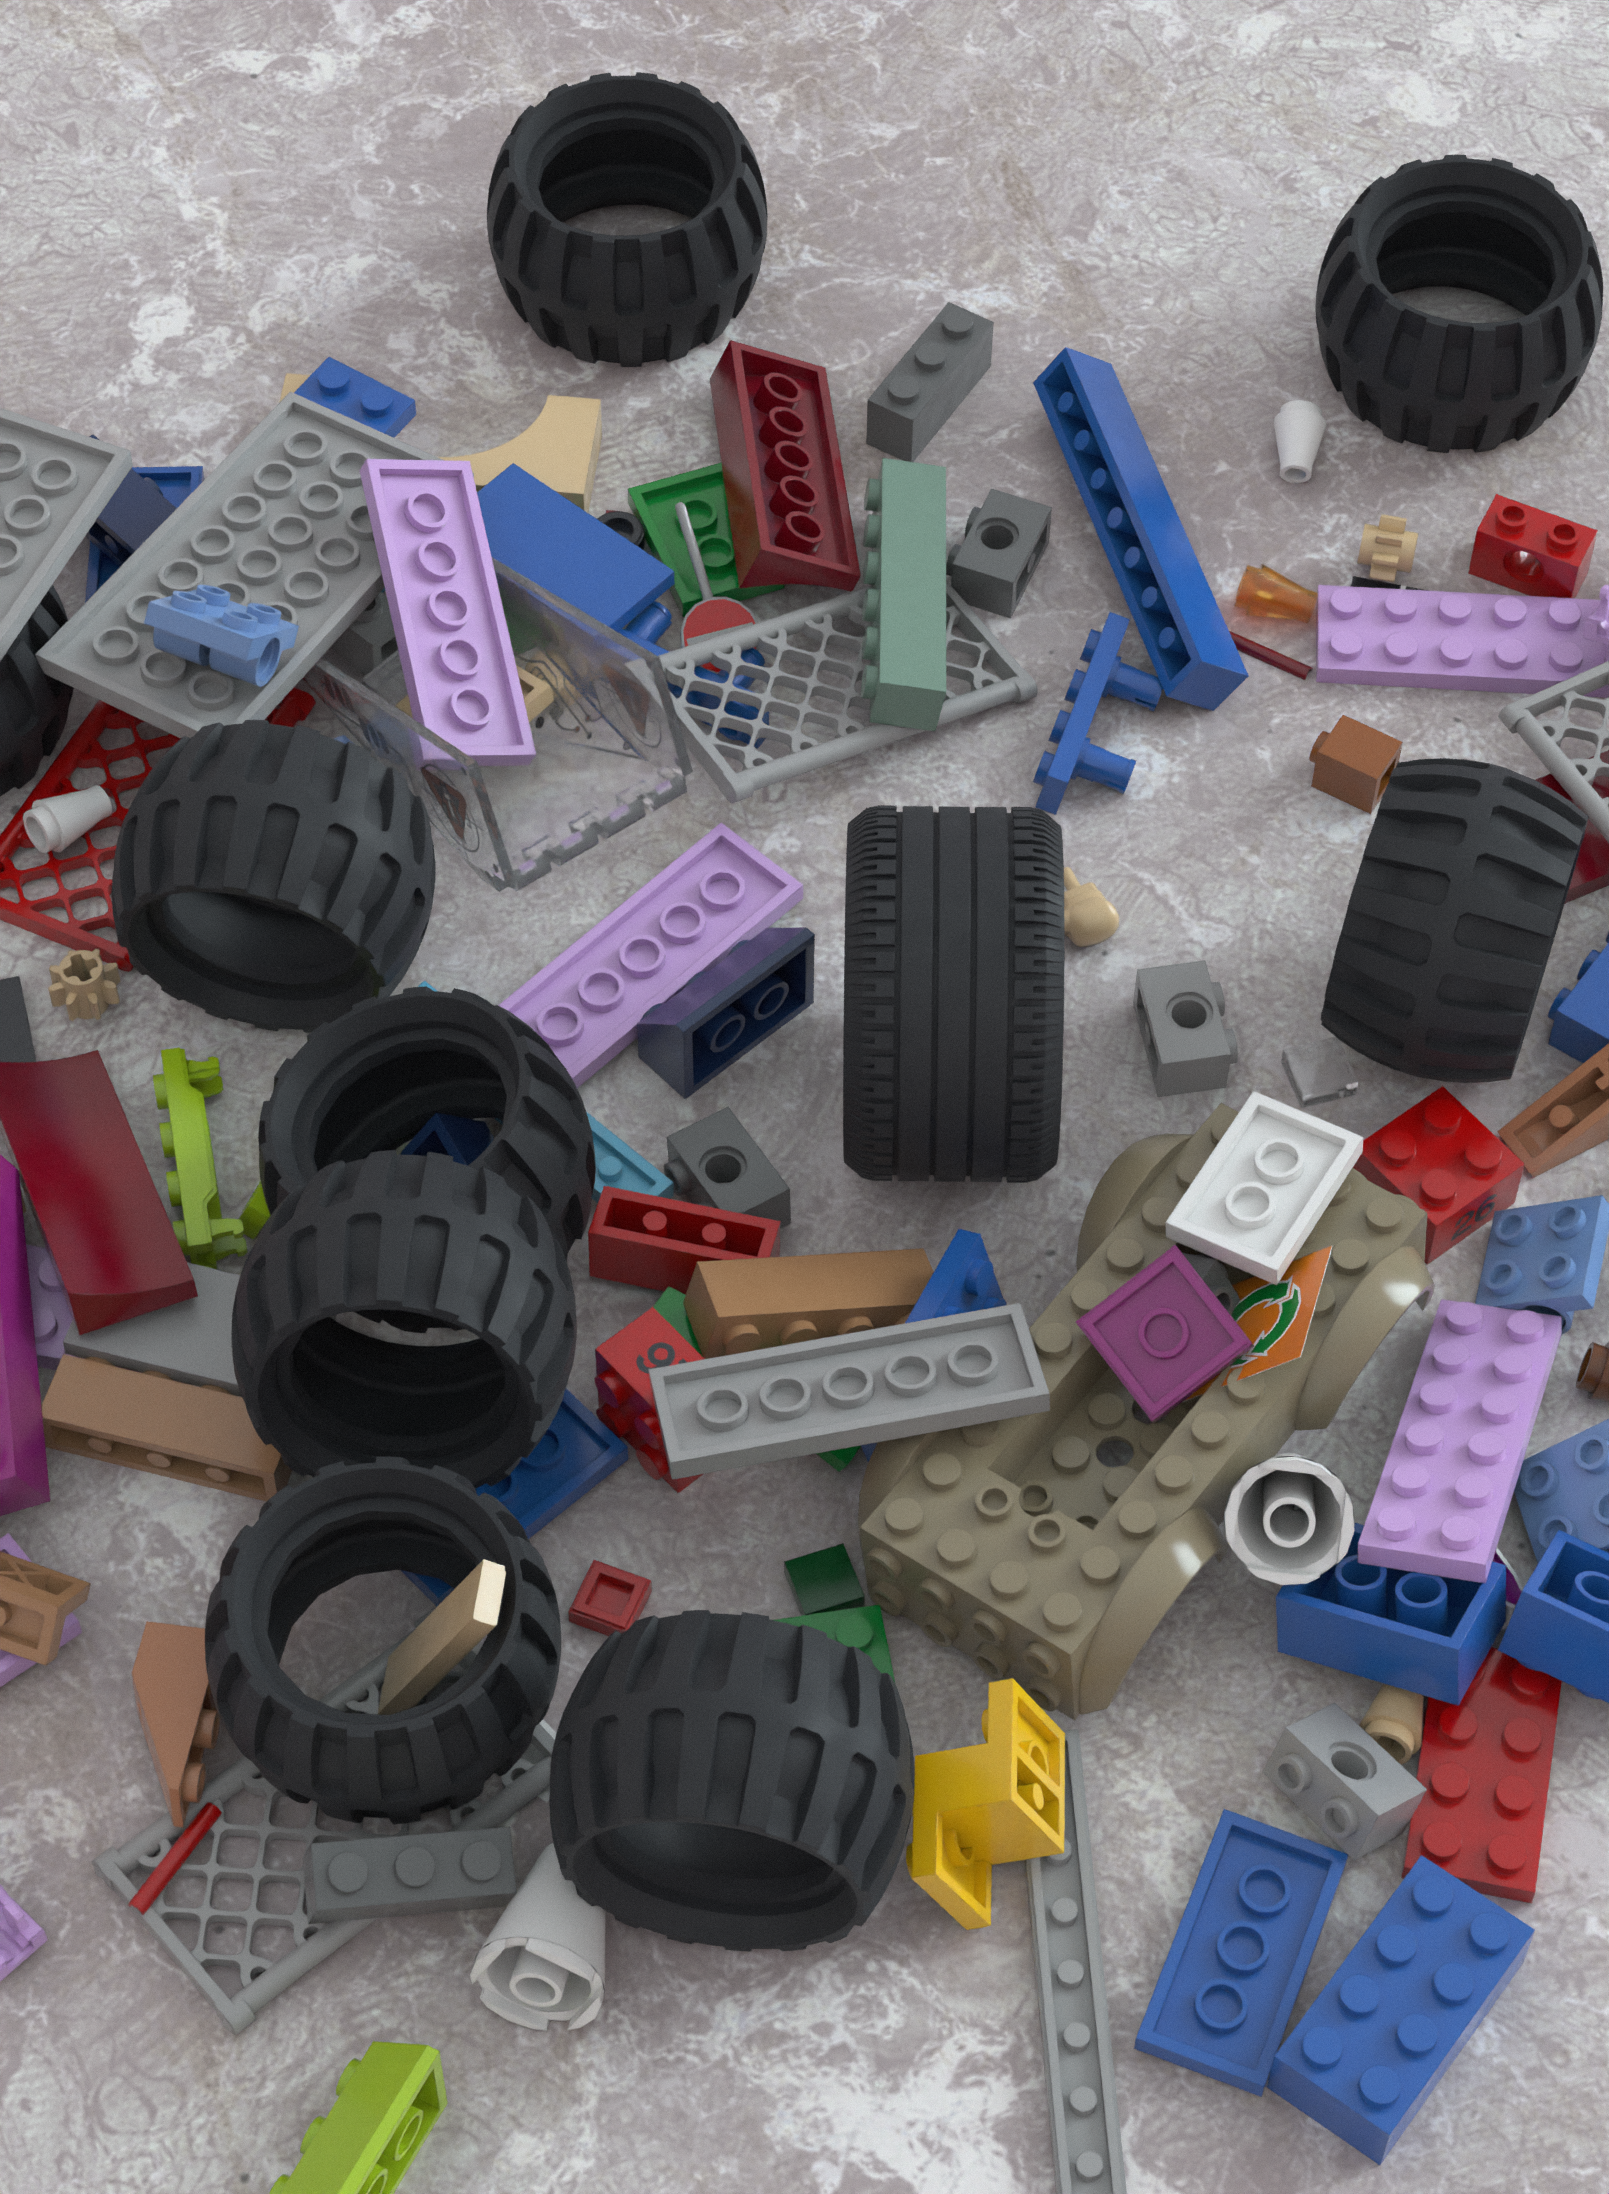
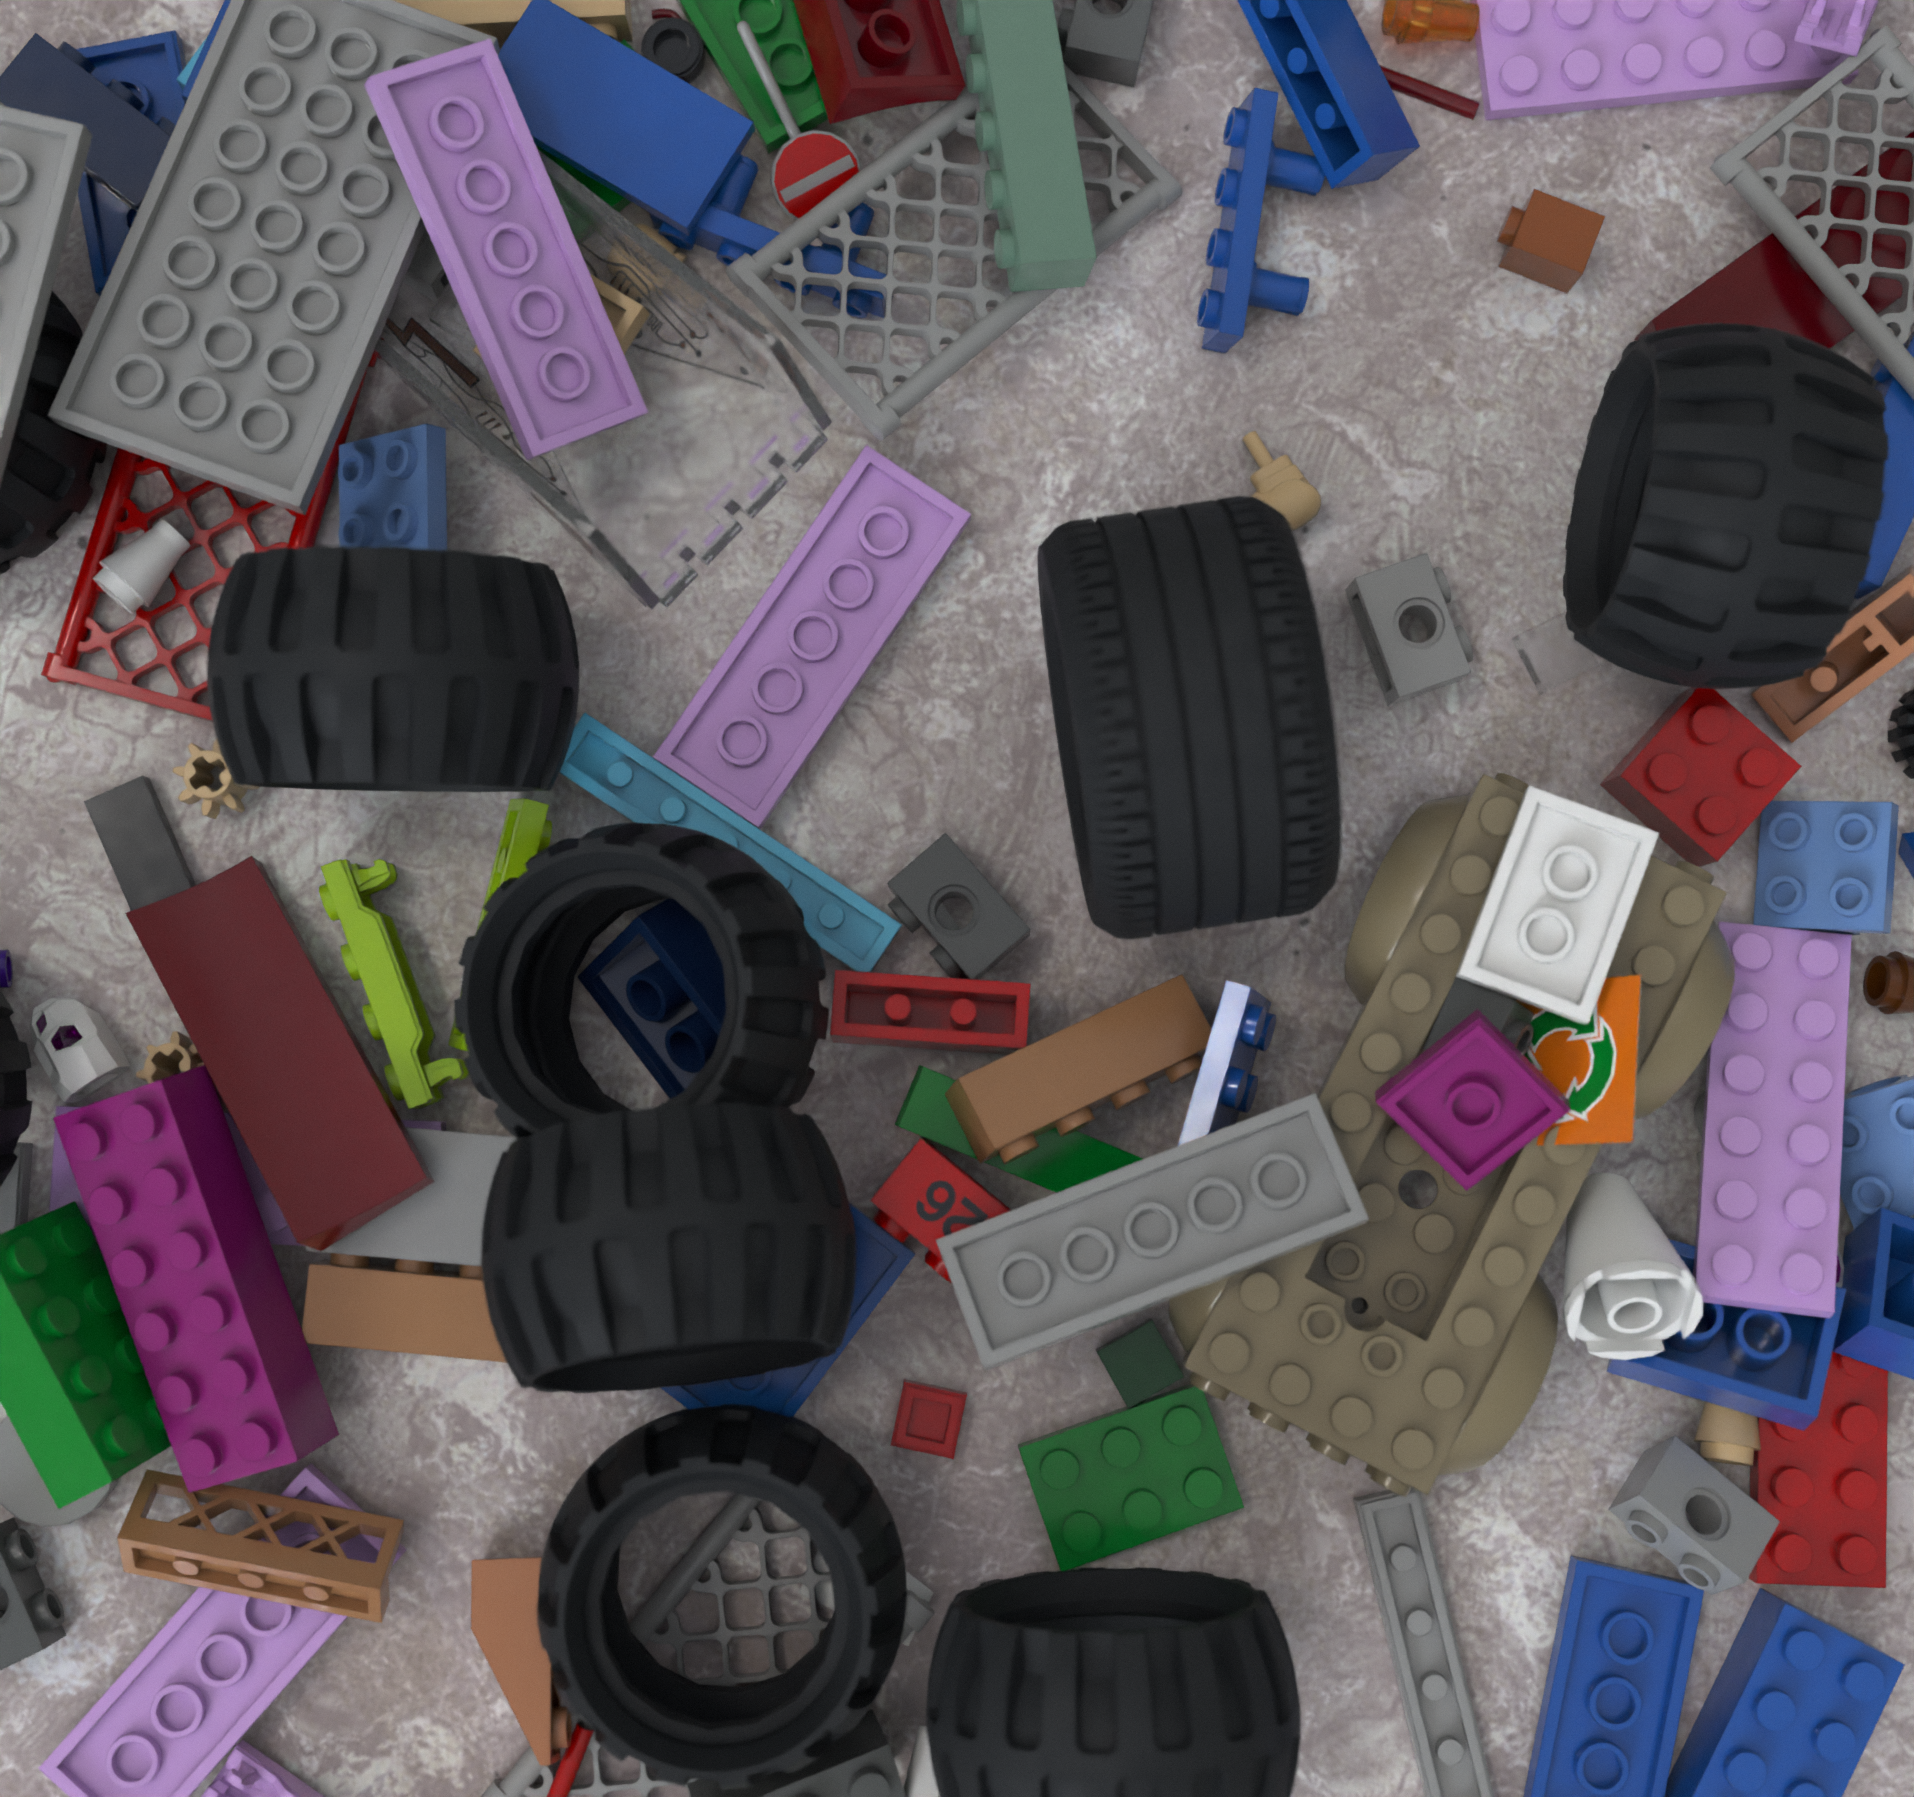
camera: 15 degrees left, 30 degrees up
medium blue plate [144,585,299,687] -> none
tan tile [377,1559,506,1715] -> none
dark blue slope [637,927,815,1099] -> none
yellow bracket [906,1678,1065,1930] -> none

